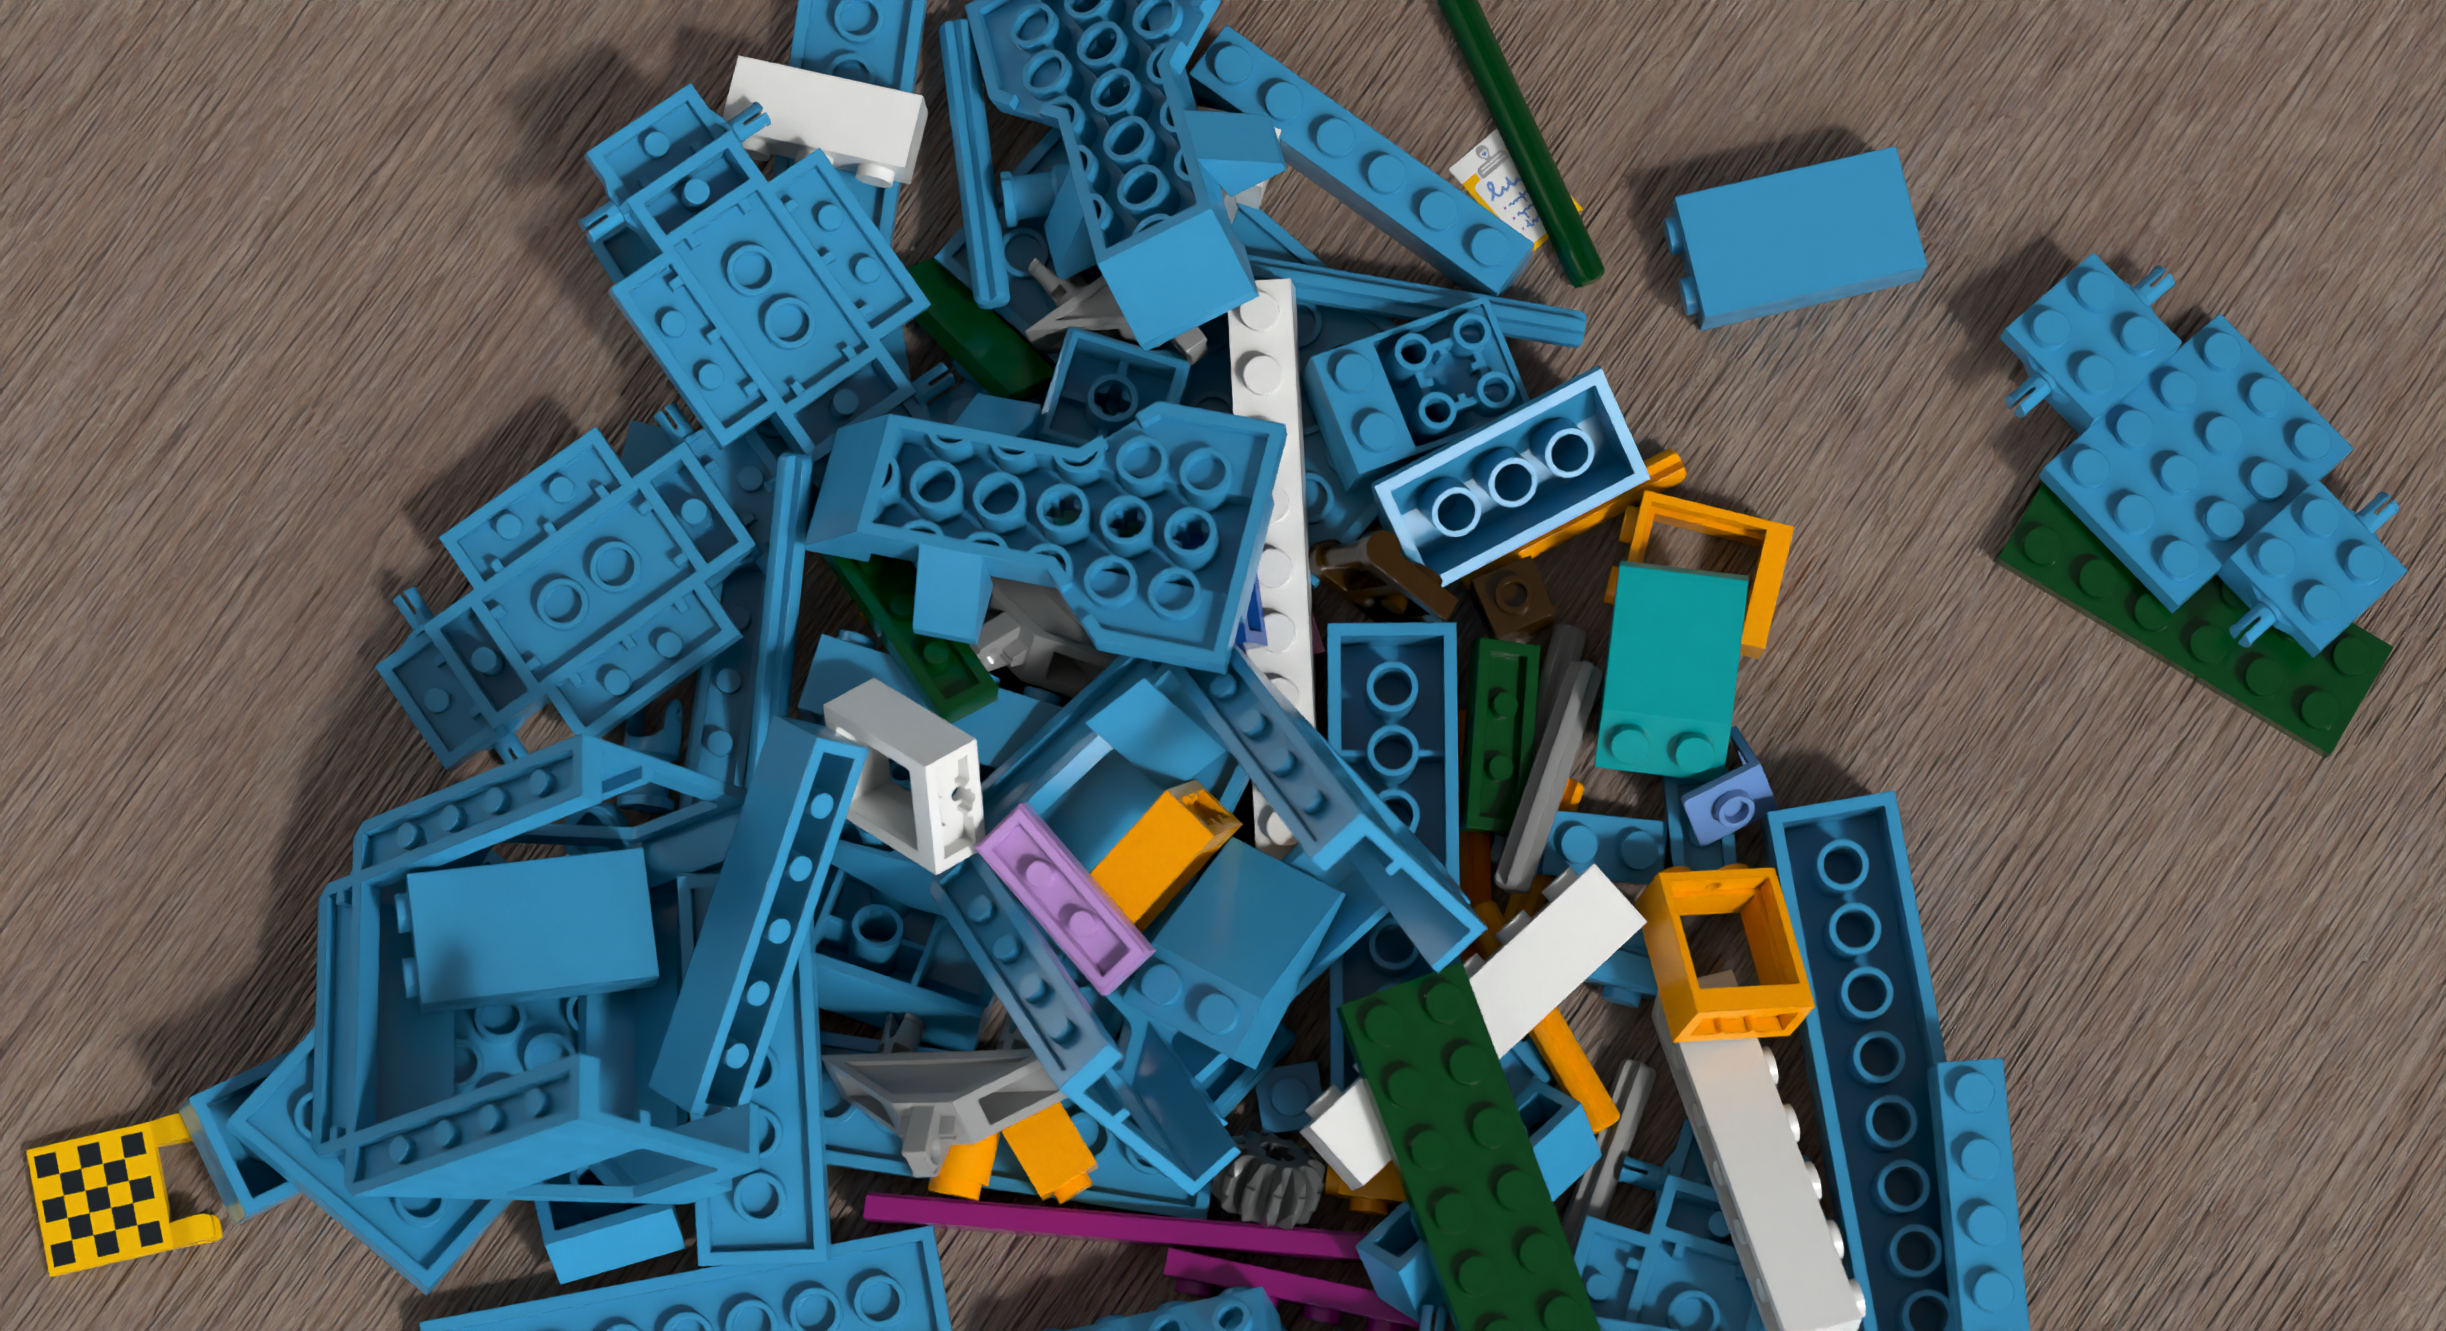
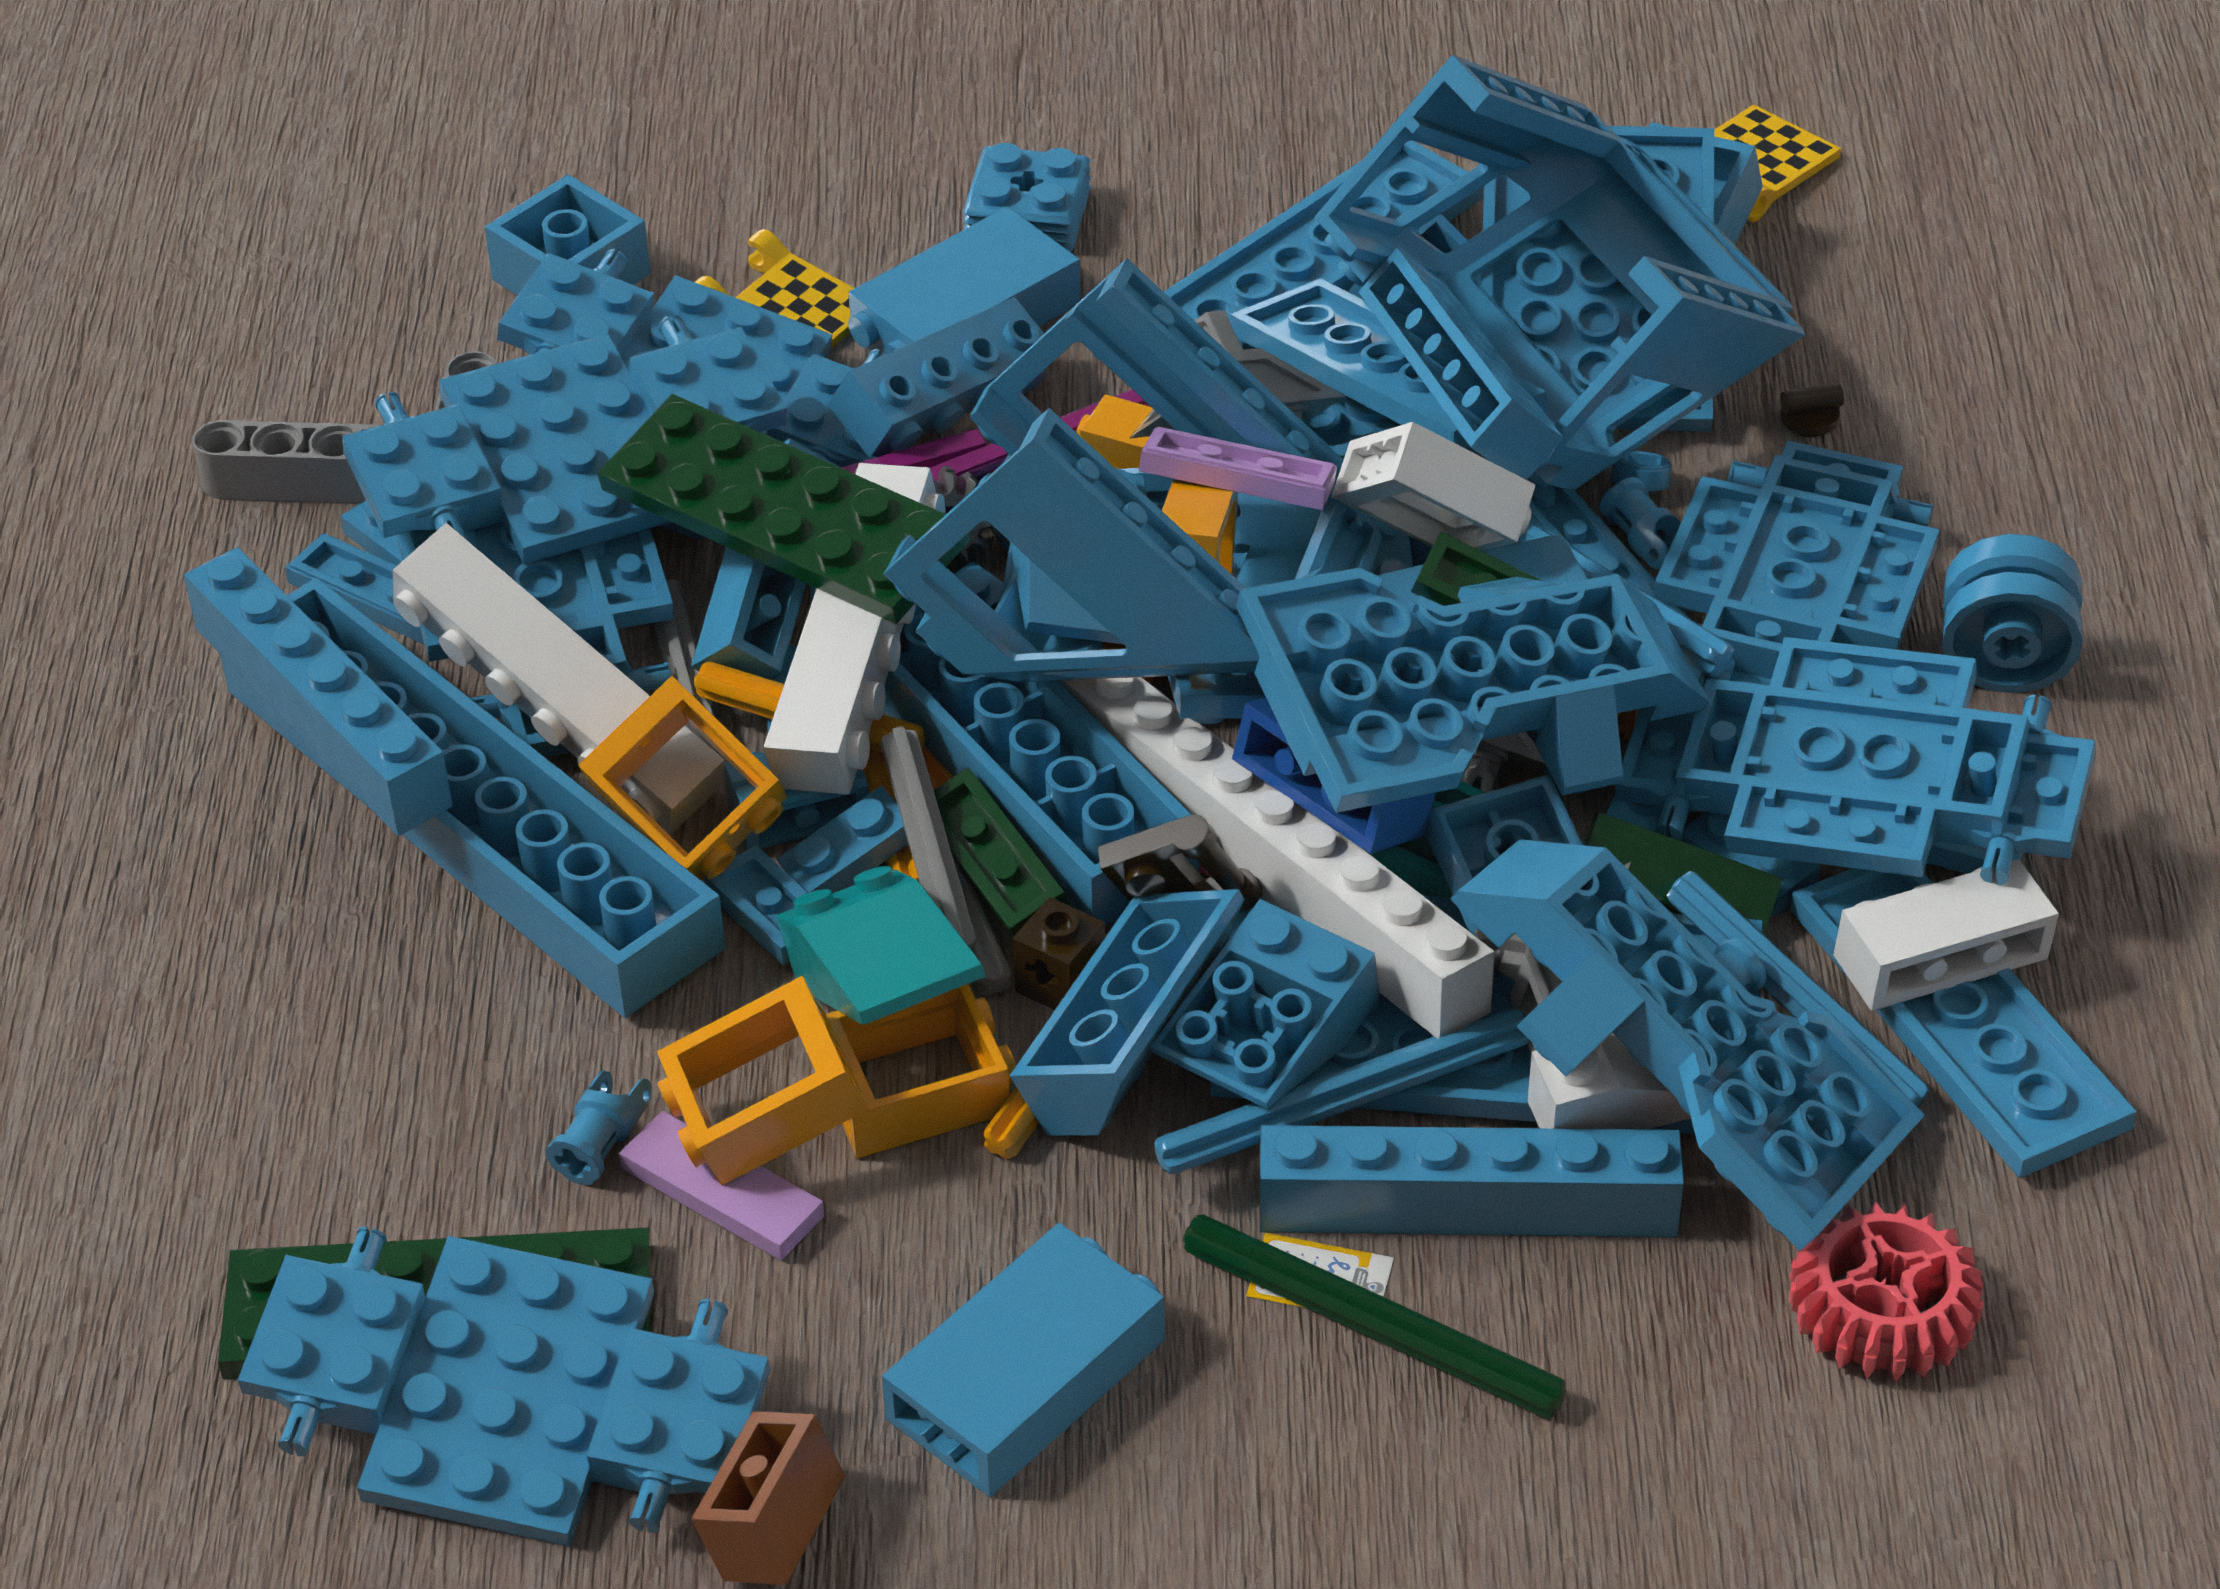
camera: 145 degrees right, 35 degrees down
dark azure brick [394,848,659,1014] -> none
medium blue bracket [1681,726,1779,846] -> none
none -> dark azure piece [545,1070,652,1185]
none -> lavender tile [619,1110,824,1261]
none -> light orange window [657,975,869,1186]
none -> dark orange brick [691,1411,845,1585]
none -> dark brown plate [1780,383,1844,437]
none -> dark azure wheel [1942,534,2083,693]

